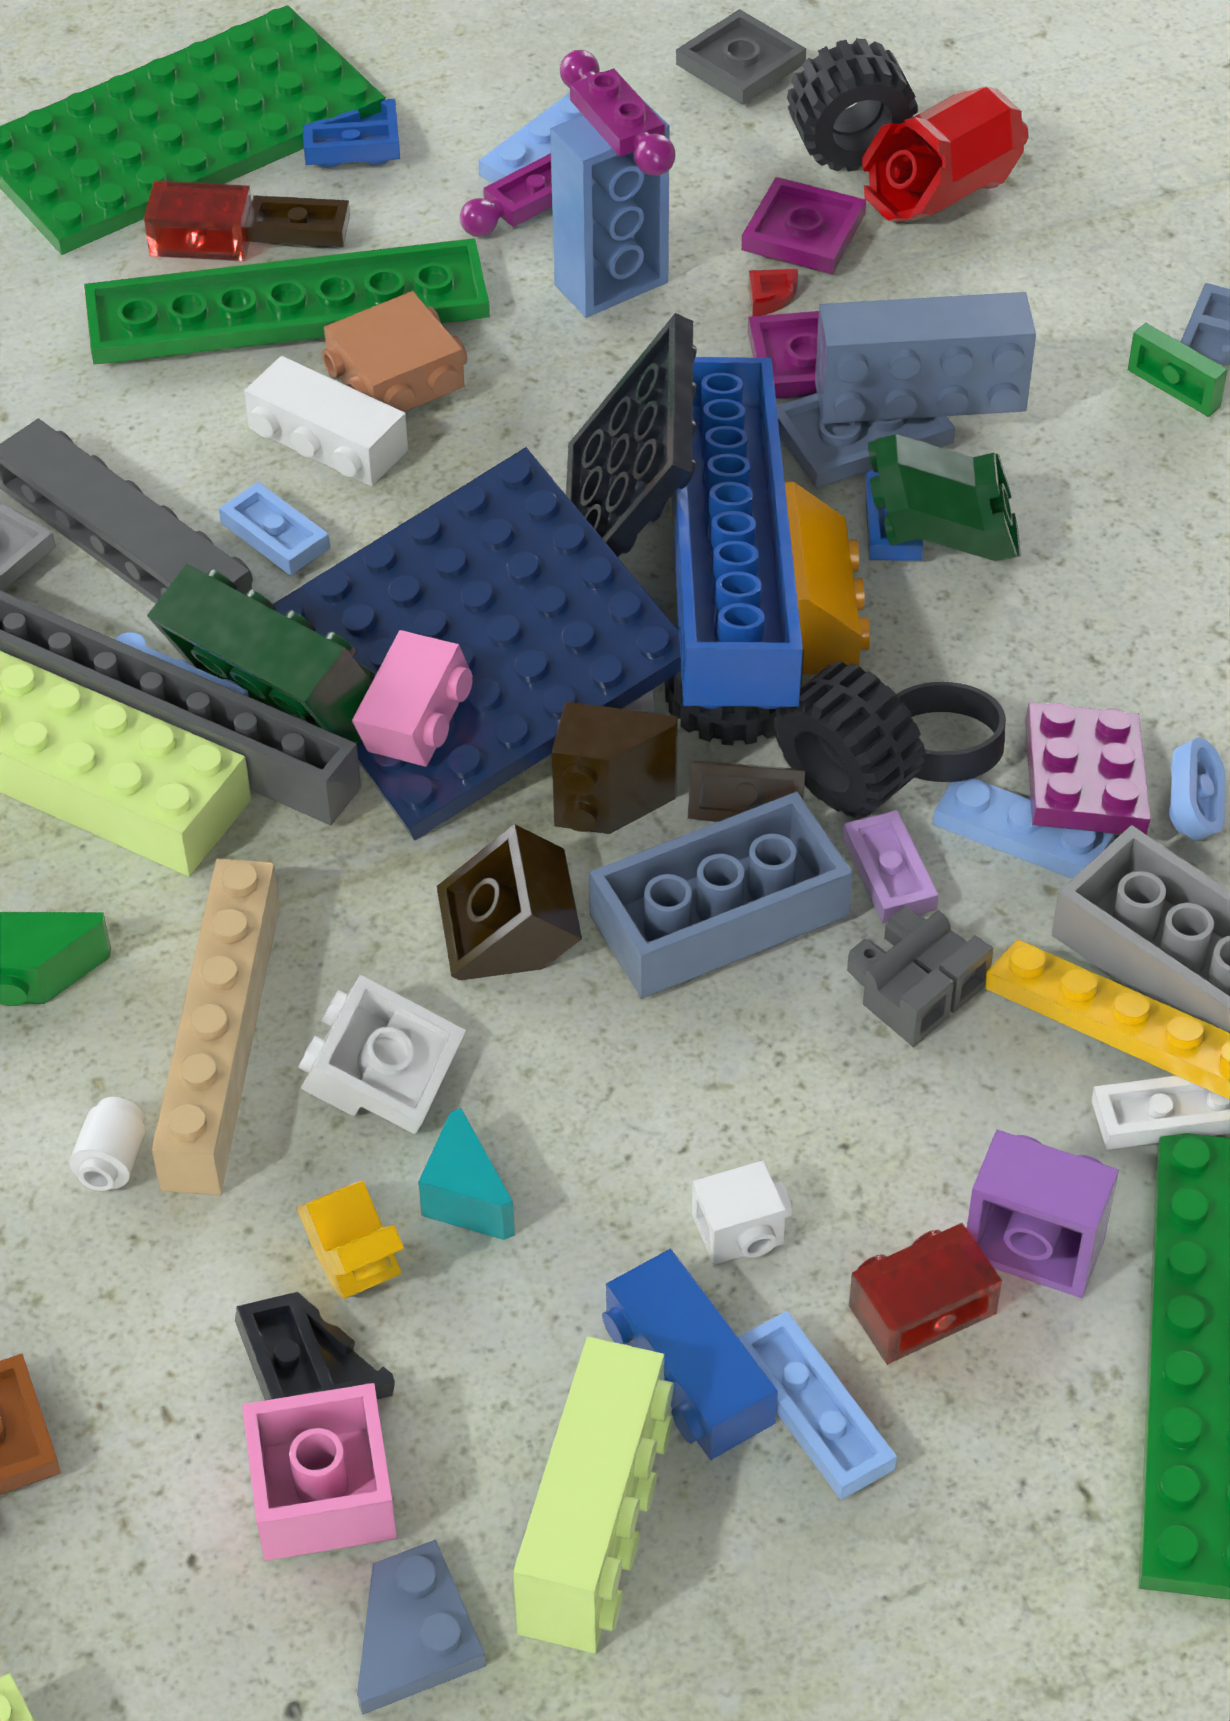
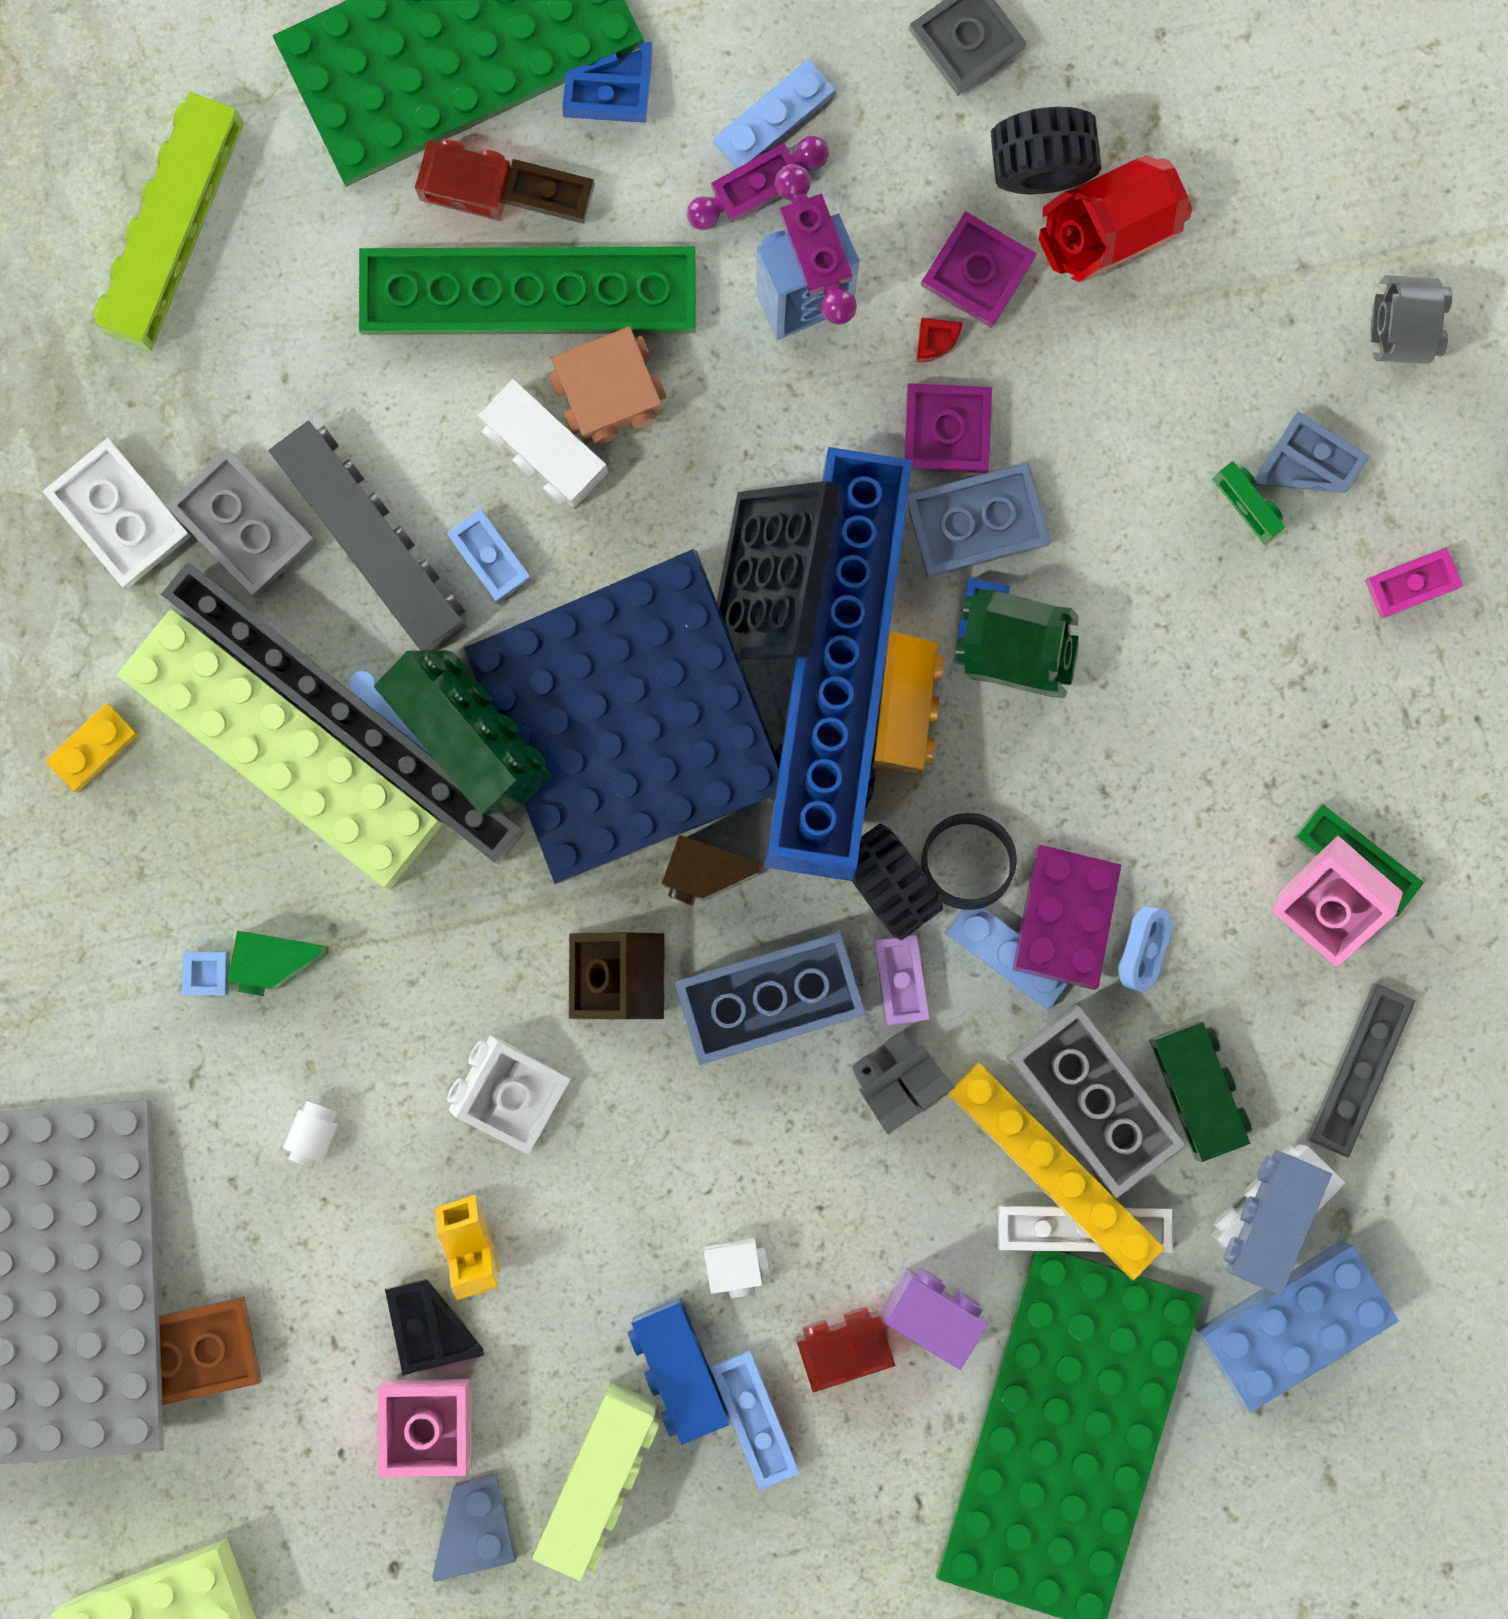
camera: 10 degrees right, 35 degrees up
tan brick [152,858,280,1196] -> none
bright pink brick [352,630,473,767] -> none
teal slope [418,1108,515,1240] -> none
dark brown plate [688,761,806,821] -> none
sand blue brick [815,292,1036,424] -> none

